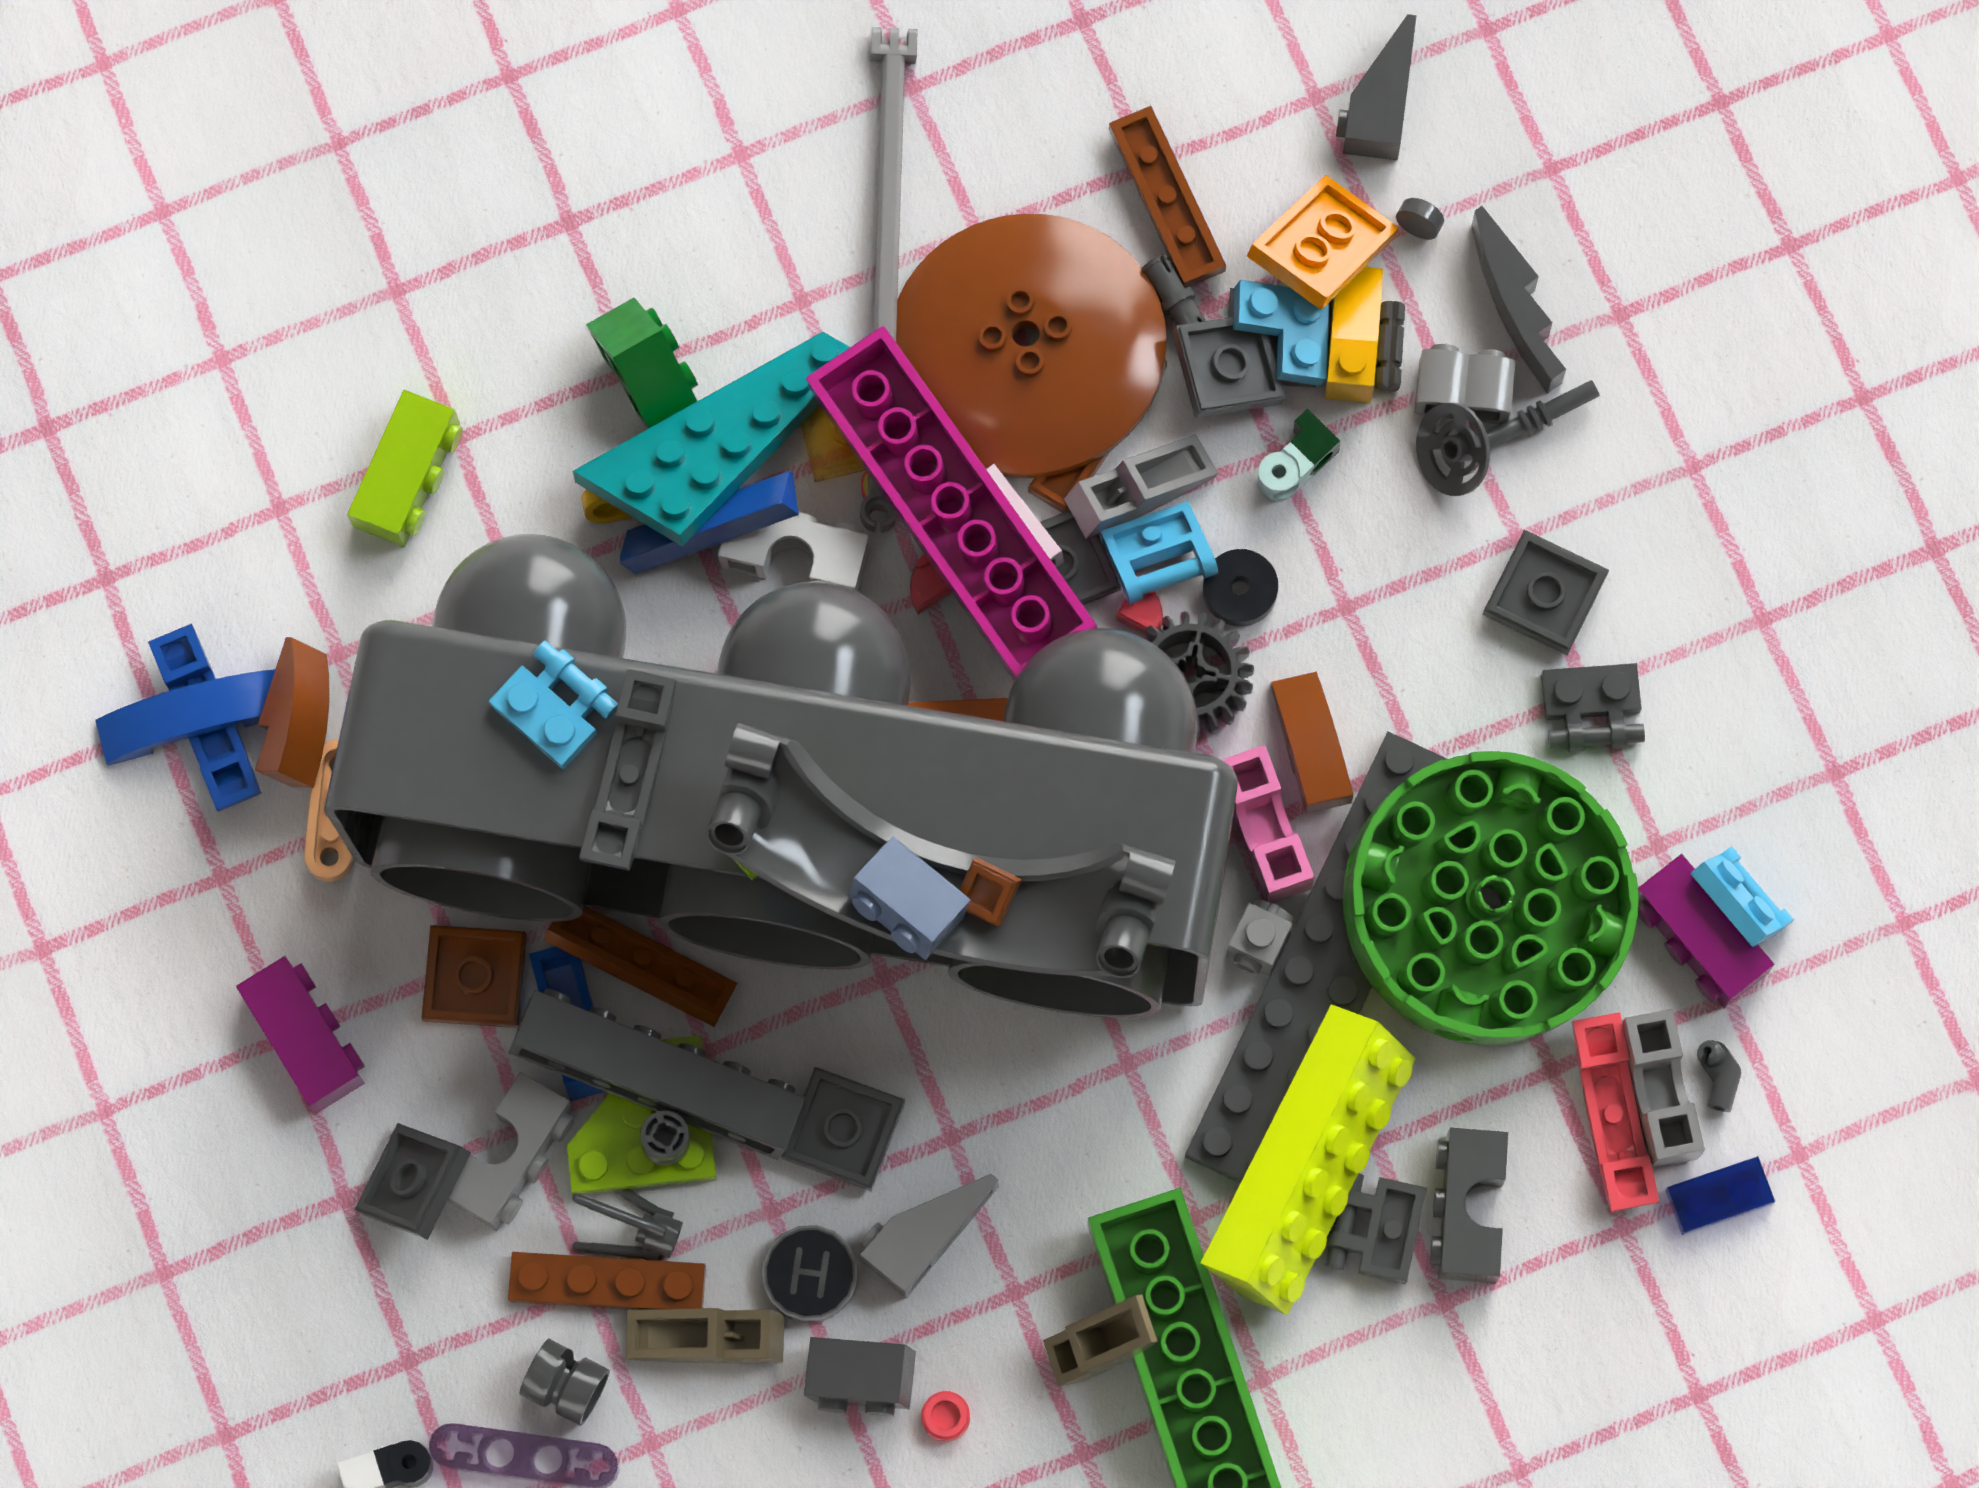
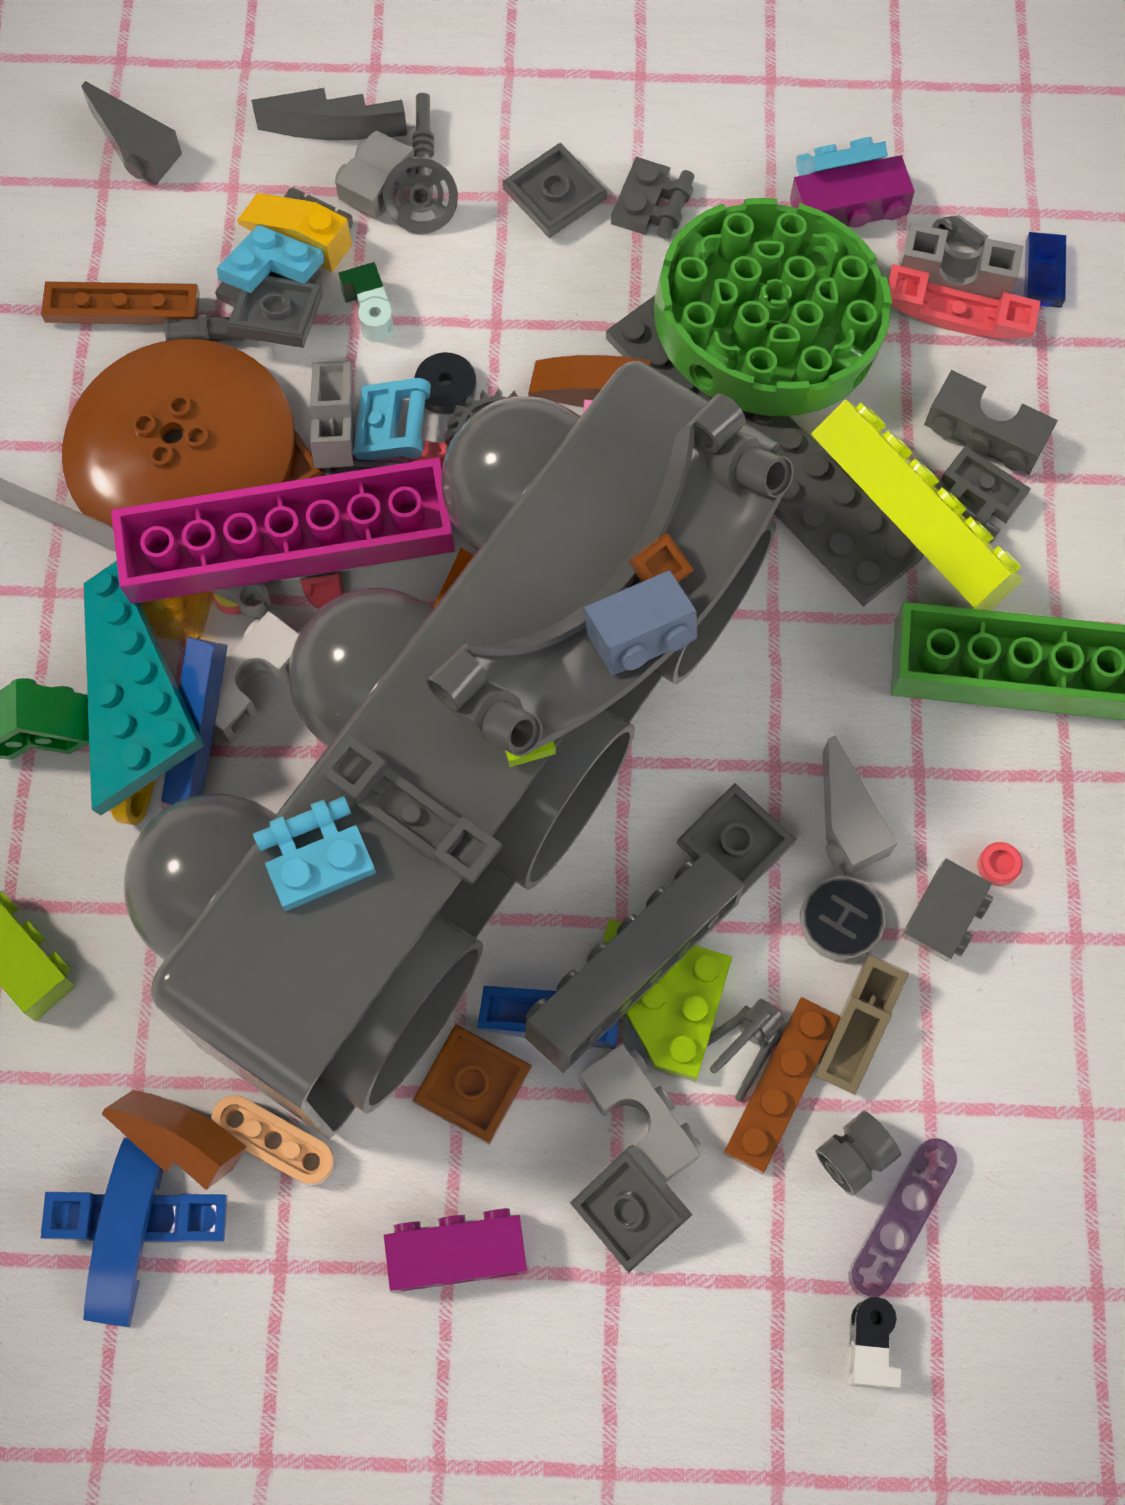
camera: 70 degrees left, 5 degrees down
dark orange plate [544,905,737,1027] -> none
dark grey wheel [640,1110,689,1166] -> none
dark tan slope [1043,1294,1158,1386] -> none
light orange plate [1247,175,1399,310] -> none
dark grey tile [1396,198,1444,240] -> none

